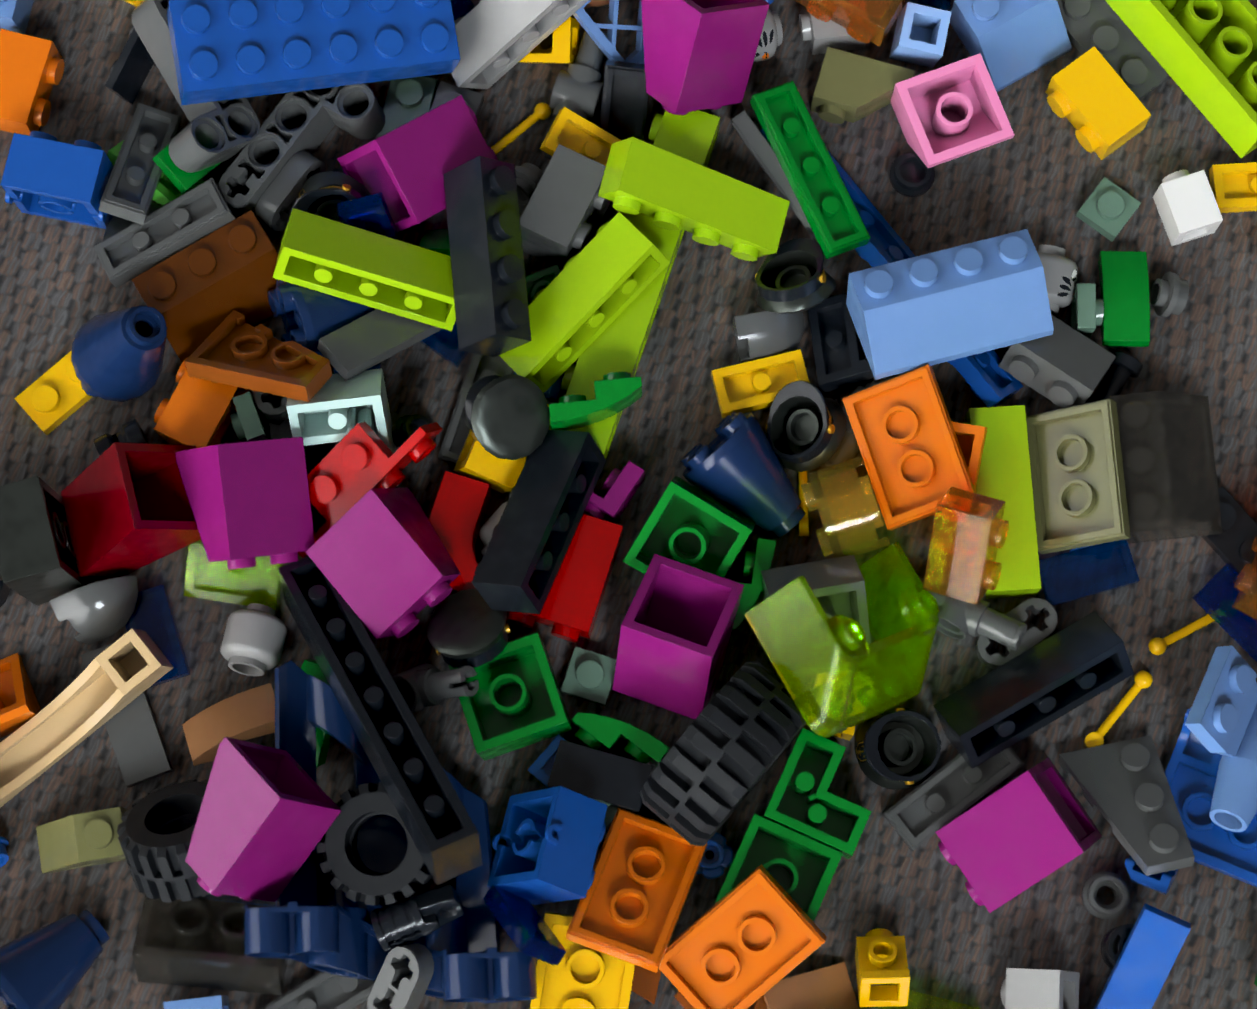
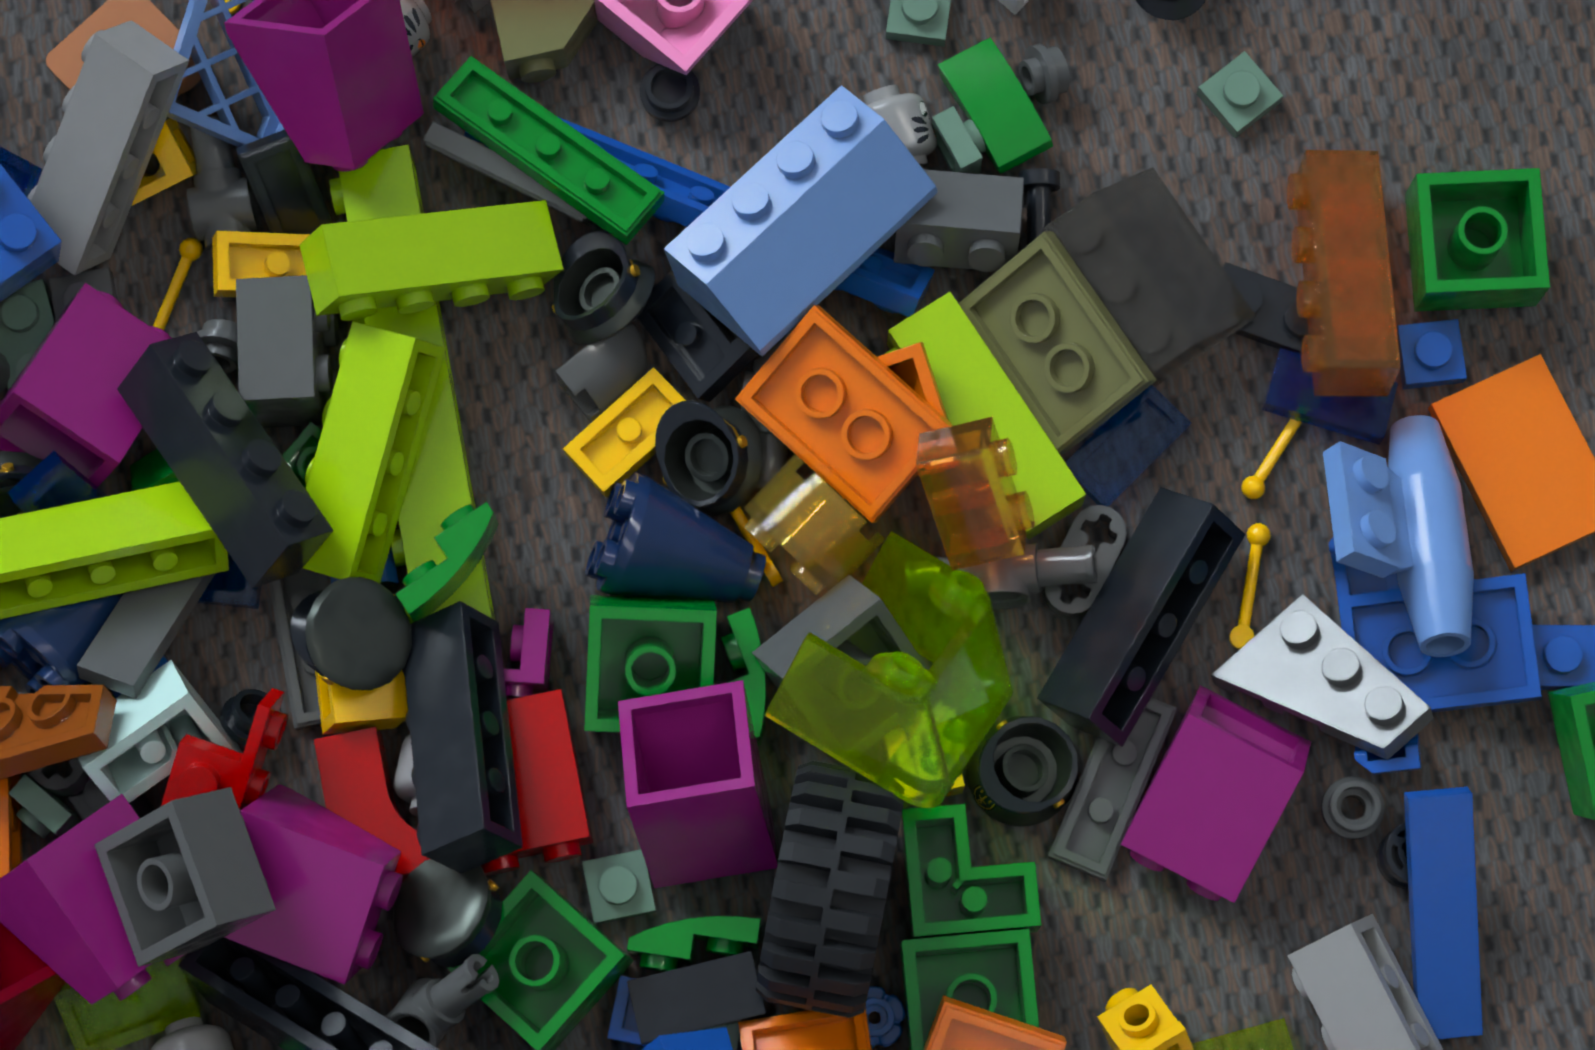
camera: 30 degrees left, 0 degrees up
none -> dark grey brick [94,787,276,967]

